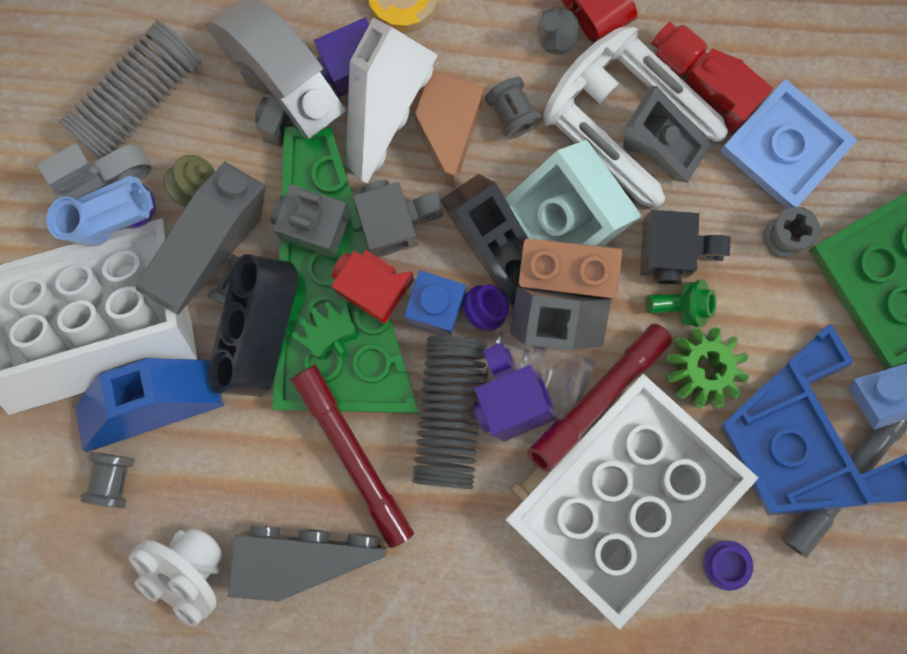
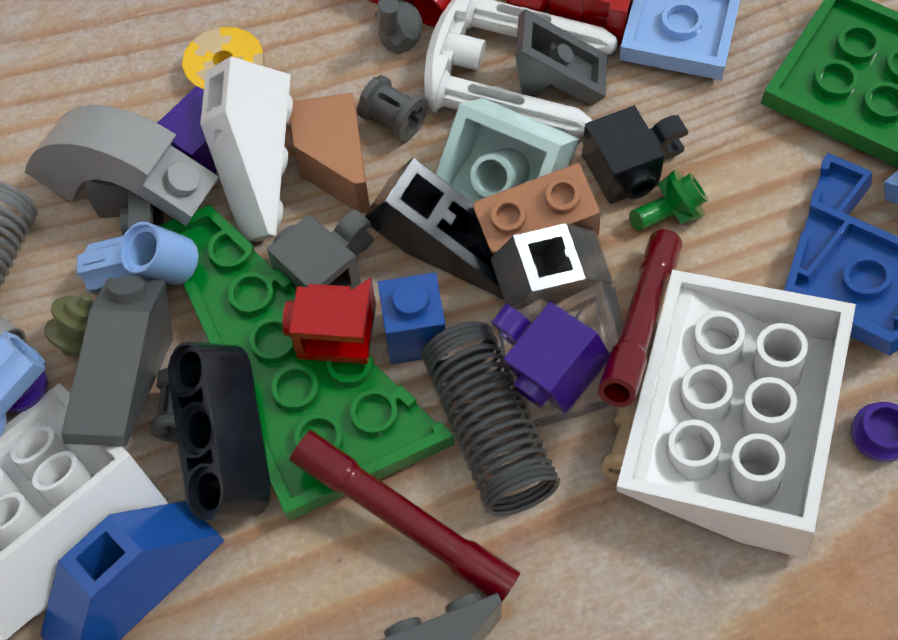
camera: 25 degrees left, 20 degrees down
dark grey brick [270,184,351,259] -> none
green piece [292,299,357,359] -> none
dark purple plate [463,285,509,332] -> none
bright green gear [665,327,749,409] -> none
dark grey bush [763,207,820,259] -> none
none -> light blue piece [77,222,198,295]

